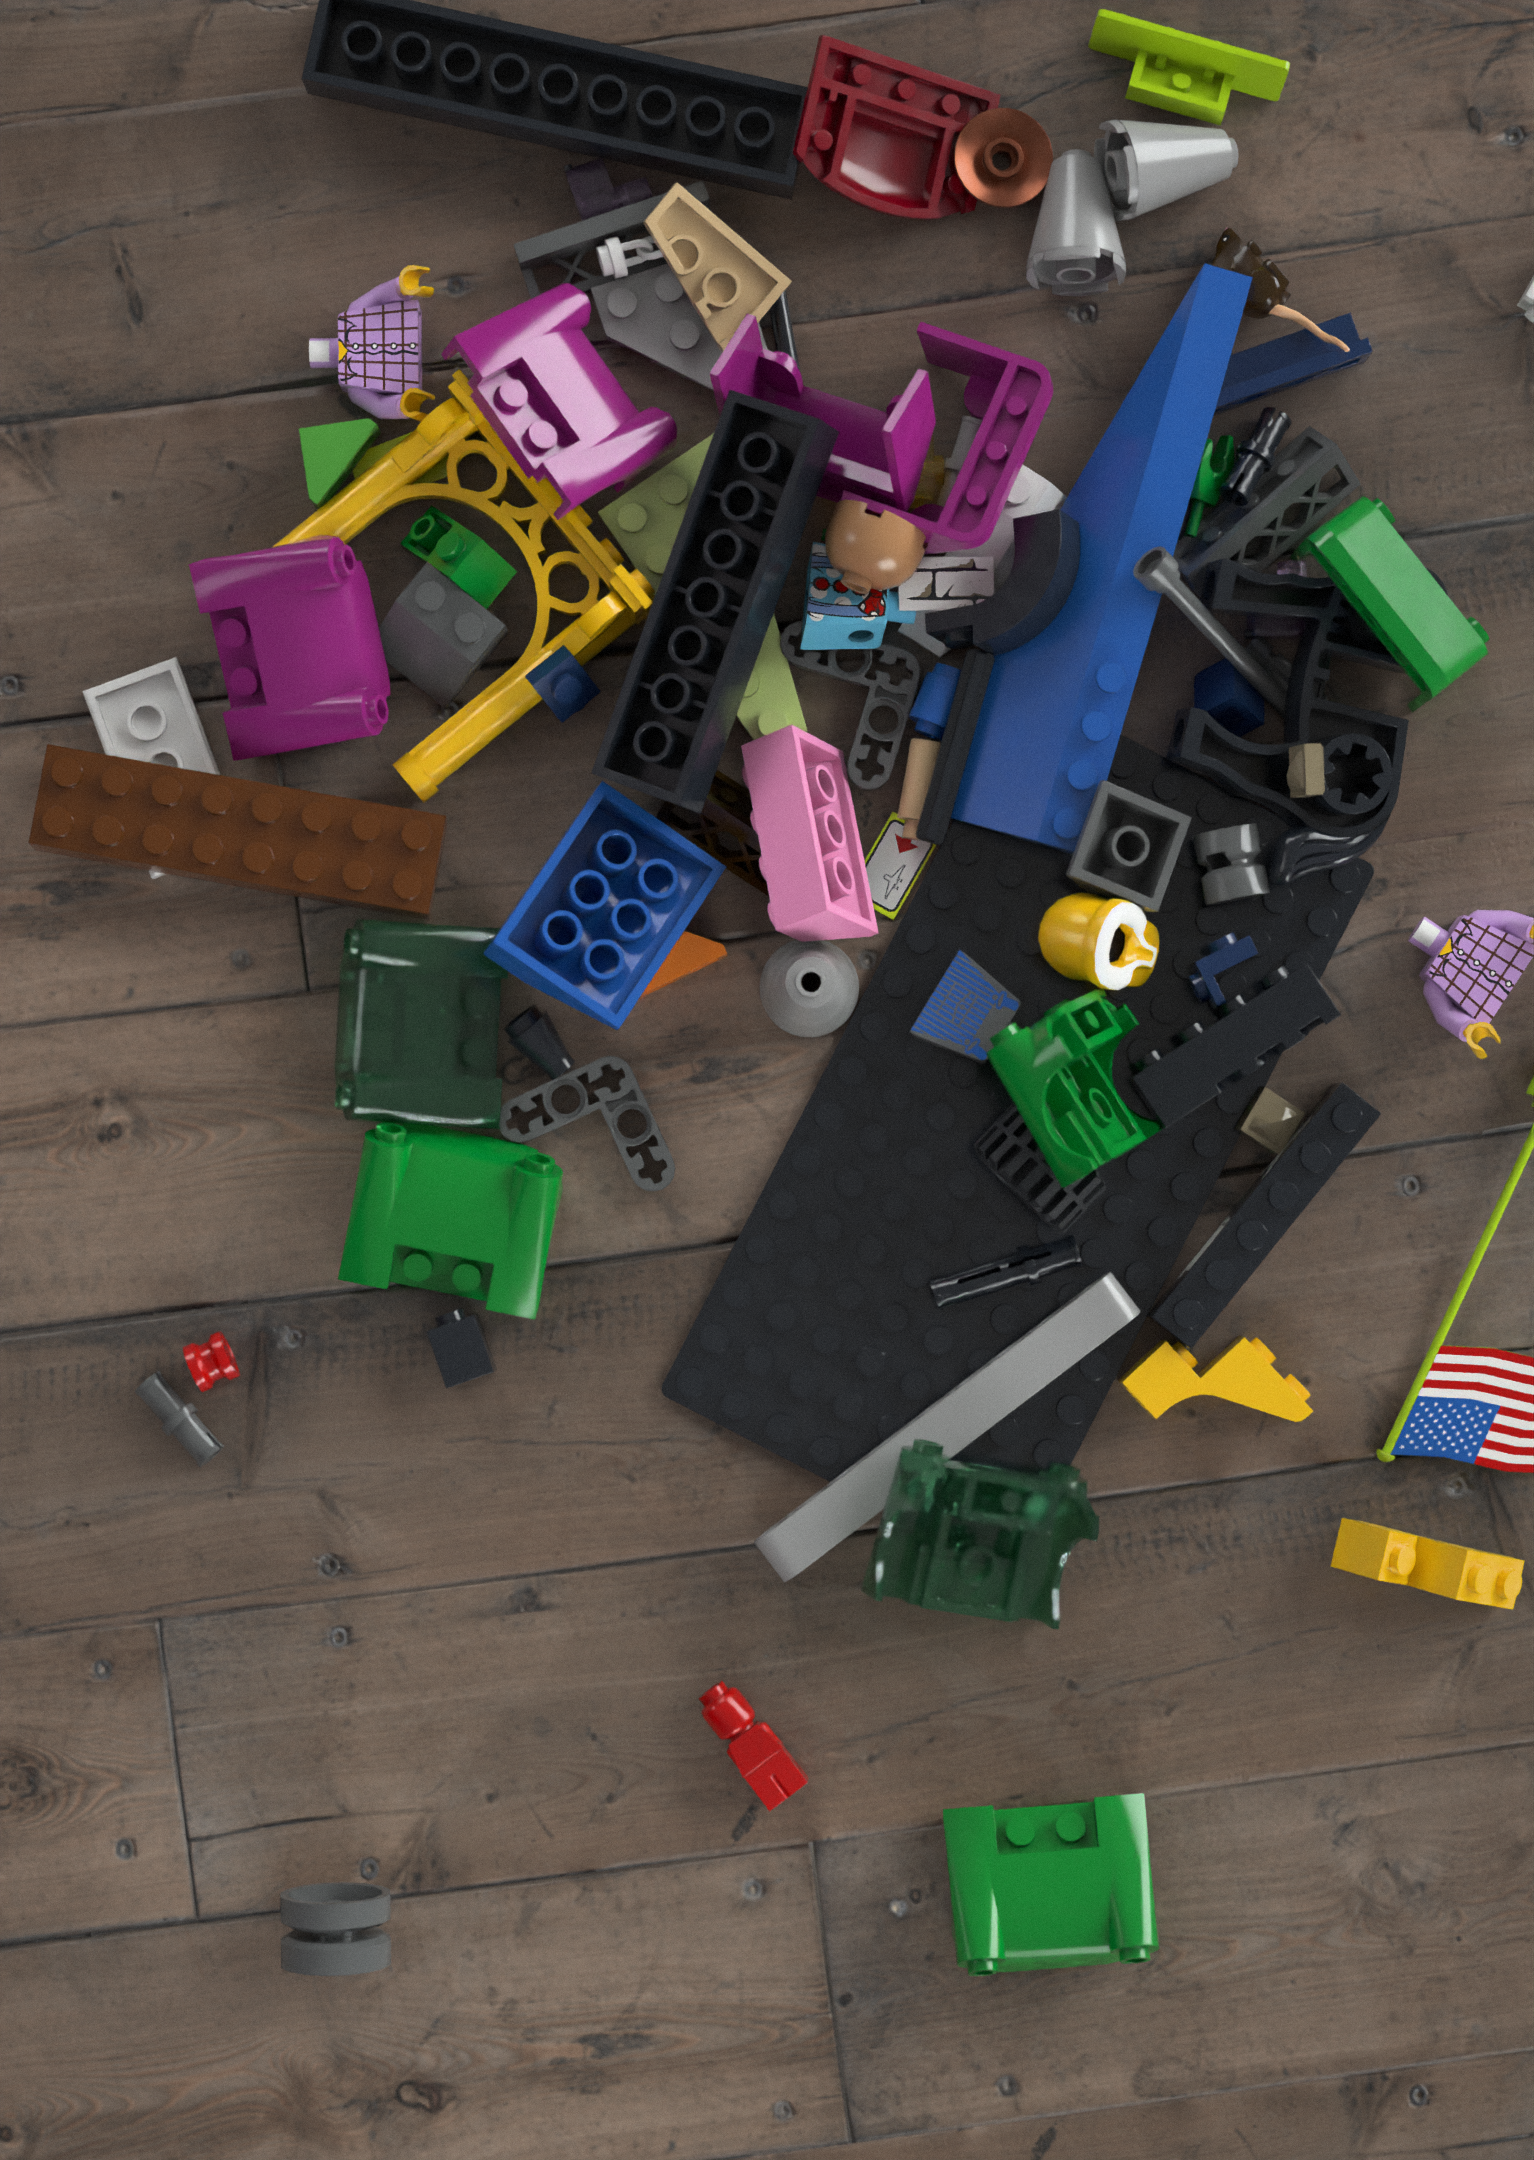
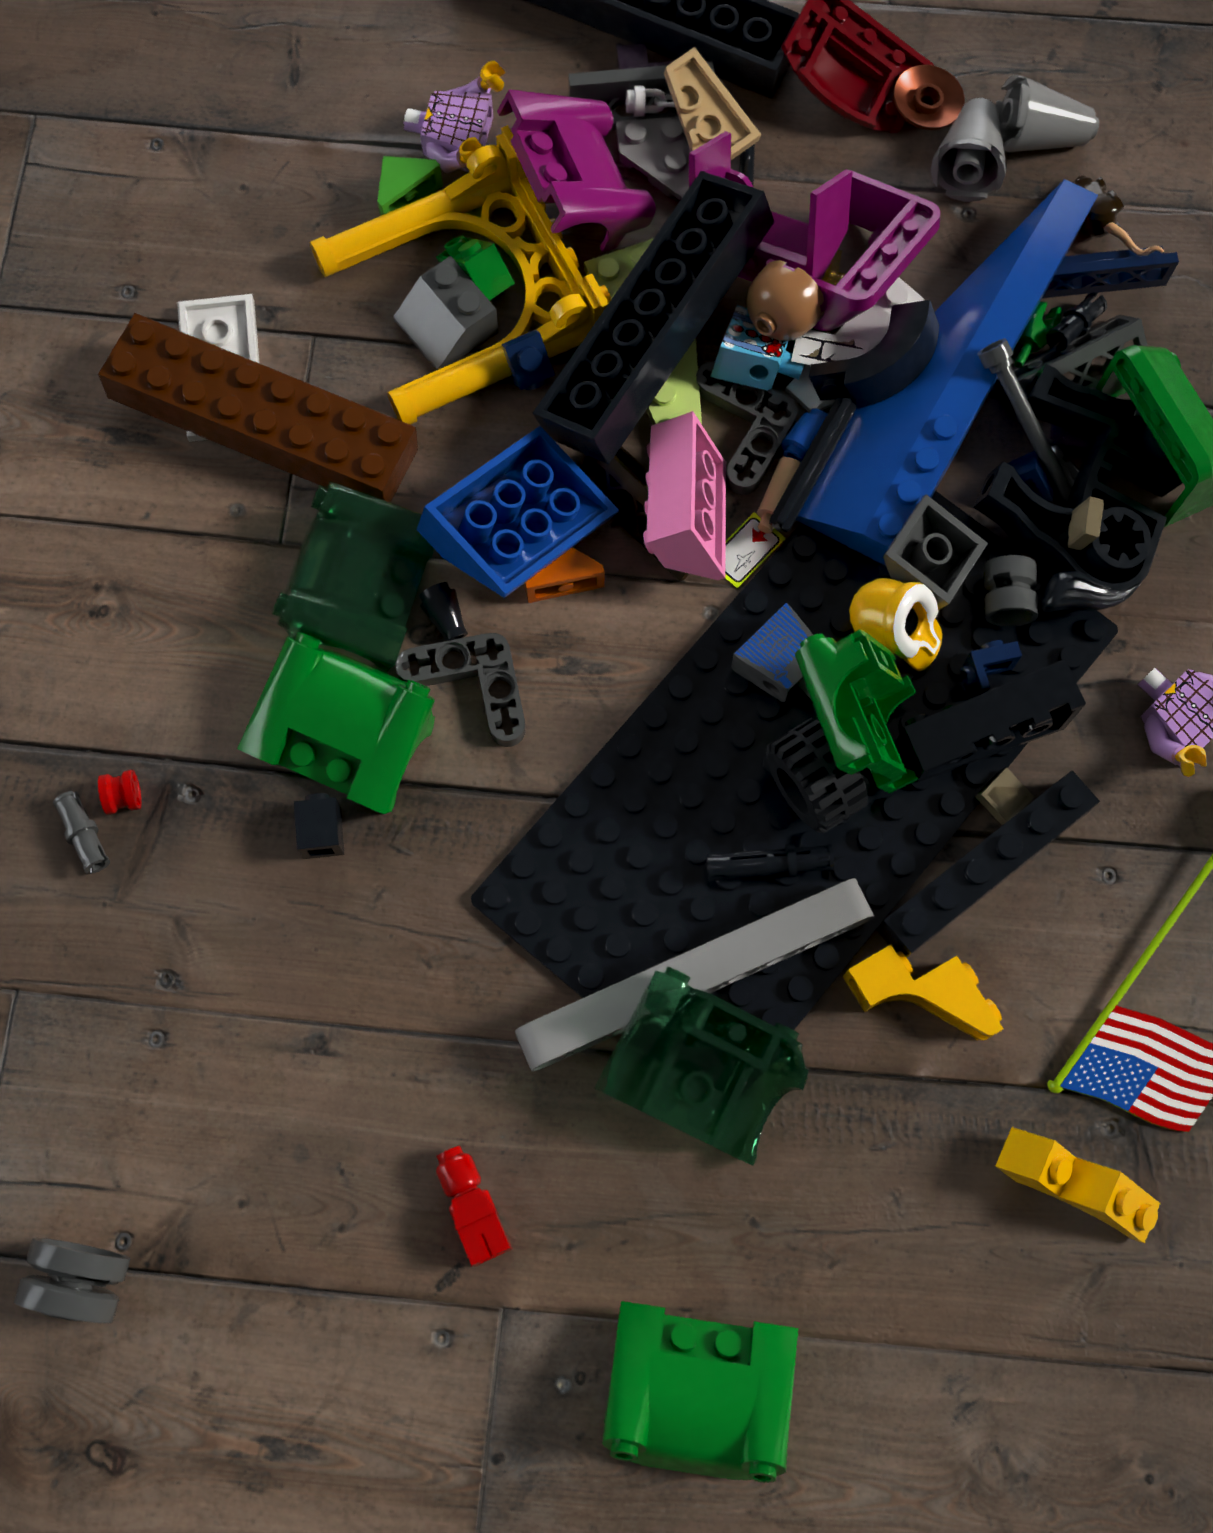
camera: 20 degrees right, 15 degrees down
magenta piece [189,535,391,761] -> none
light grey cone [760,940,859,1037] -> none
lime bracket [1088,9,1290,126] -> none

